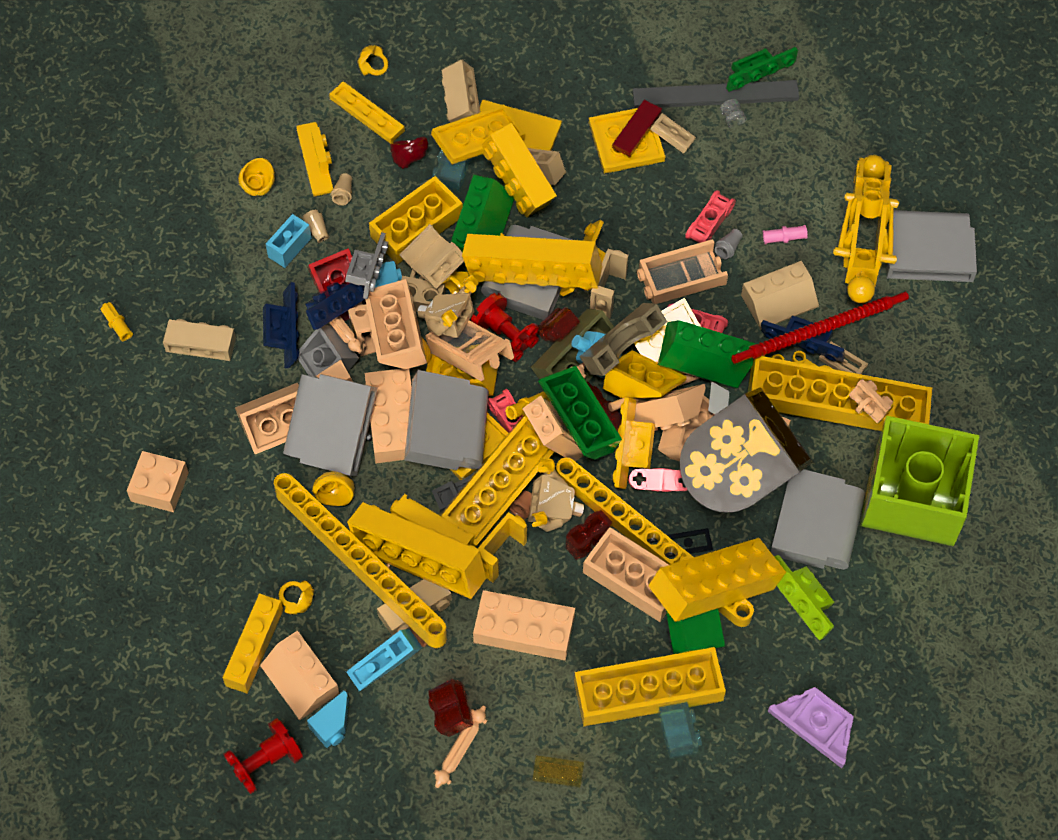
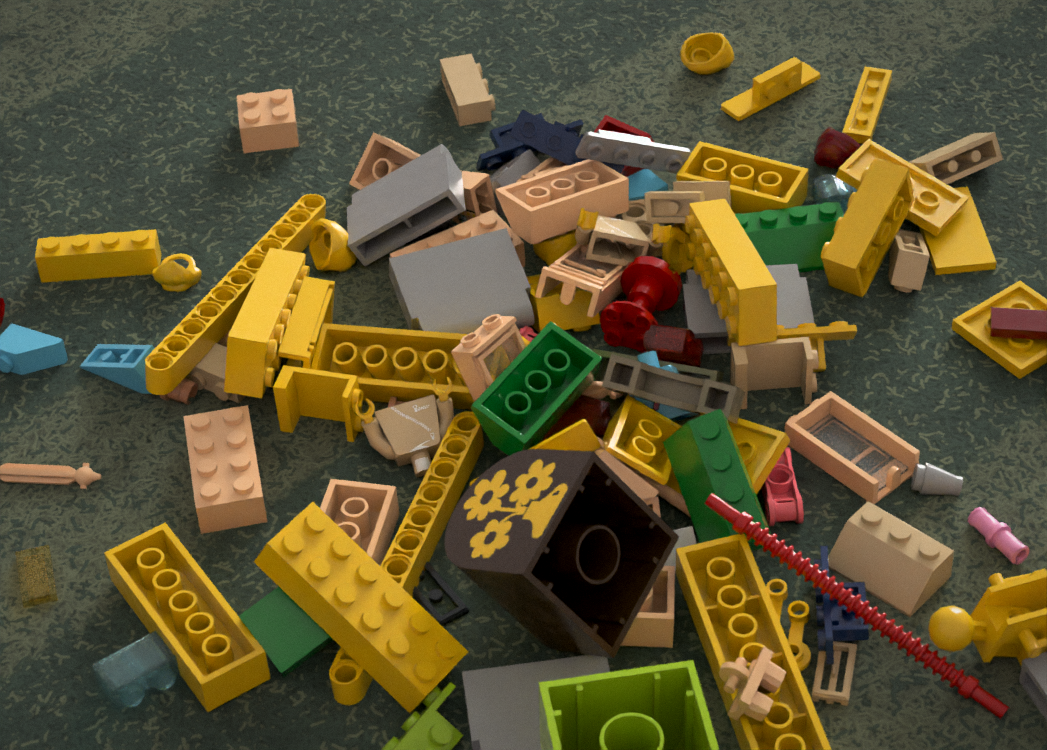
camera: 70 degrees right, 20 degrees down
yellow axle [101,302,133,342] -> none
light nougat slope [260,631,339,720] -> none
medium azure brick [266,214,312,268] -> none
tan cone [303,210,329,243] -> none
tan cone [331,173,352,205] -> none
yellow piece [358,45,388,76] -> none
clear red brick [428,679,473,737] -> none
clear red brick [566,510,612,560] -> none
coral piece [685,190,736,243] -> none

